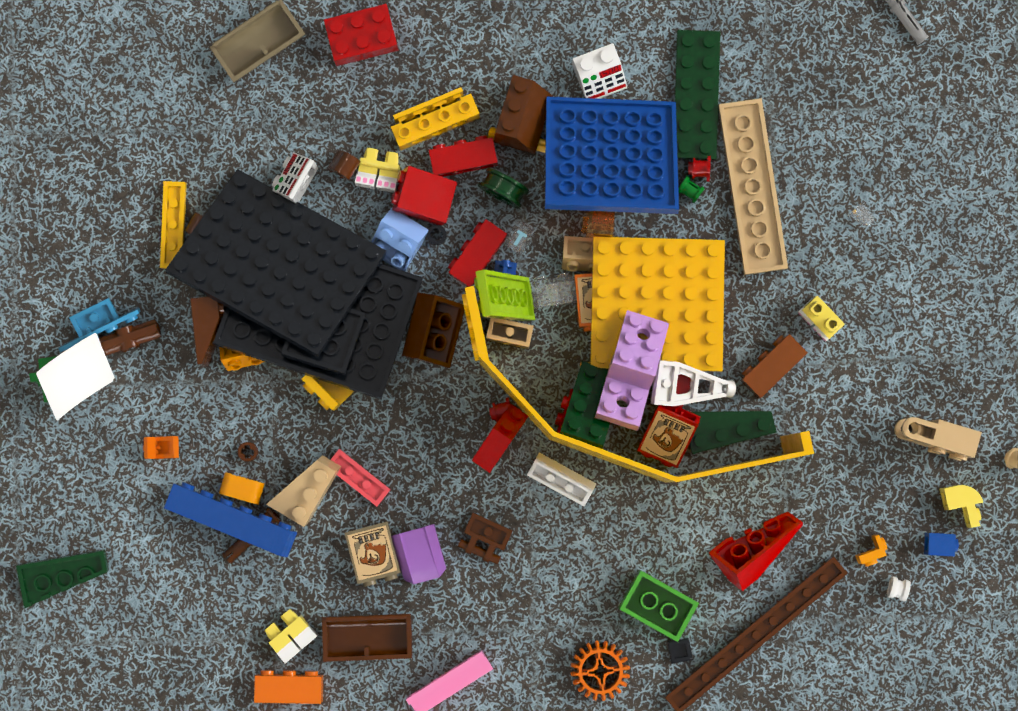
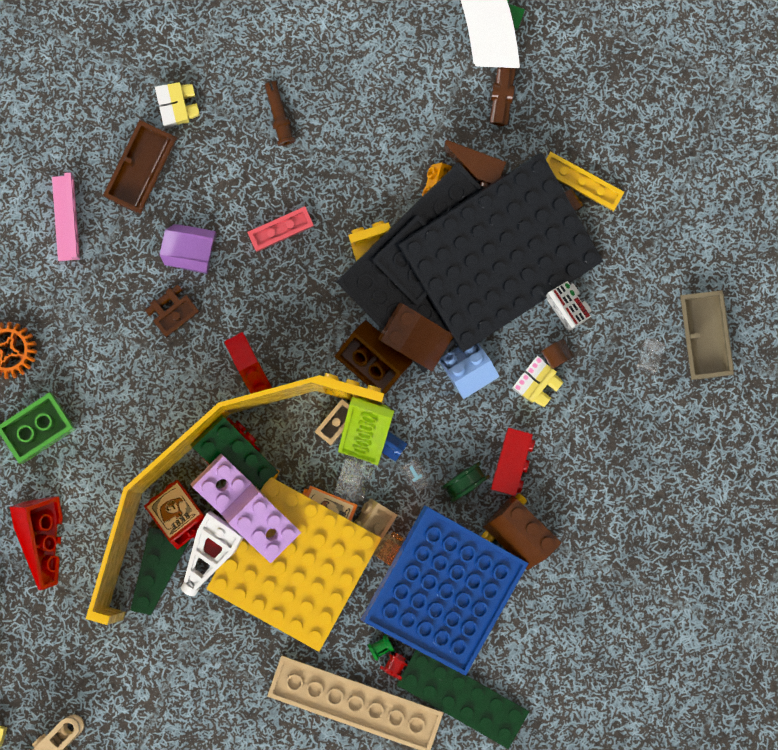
camera: 120 degrees right, 0 degrees up
dark azure bracket [58,298,141,352] -> none
orange bracket [143,436,179,459] -> none
blue brick [164,482,297,557] -> none
light orange beam [219,472,265,505] -> none
reddish brown bush [238,442,258,462] -> none
orange brick [254,670,323,704] -> none
tan wedge [266,455,341,527] -> none
red brick [324,4,399,66] -> none
brick [345,521,401,587] -> none
yellow brick [391,87,480,151] -> none
red brick [391,166,457,226] -> none
black bush [427,225,447,245] -> none
red brick [448,219,507,287] -> none
red brick [489,397,512,422] -> none
white slope [527,452,596,506] -> none
white slope [572,43,628,99] -> none
dark orange brick [740,334,808,399] -> none
light yellow hips [798,296,845,342] -> none
none -> reddish brown slope [378,302,453,371]
none -> clear bracket [635,338,666,375]

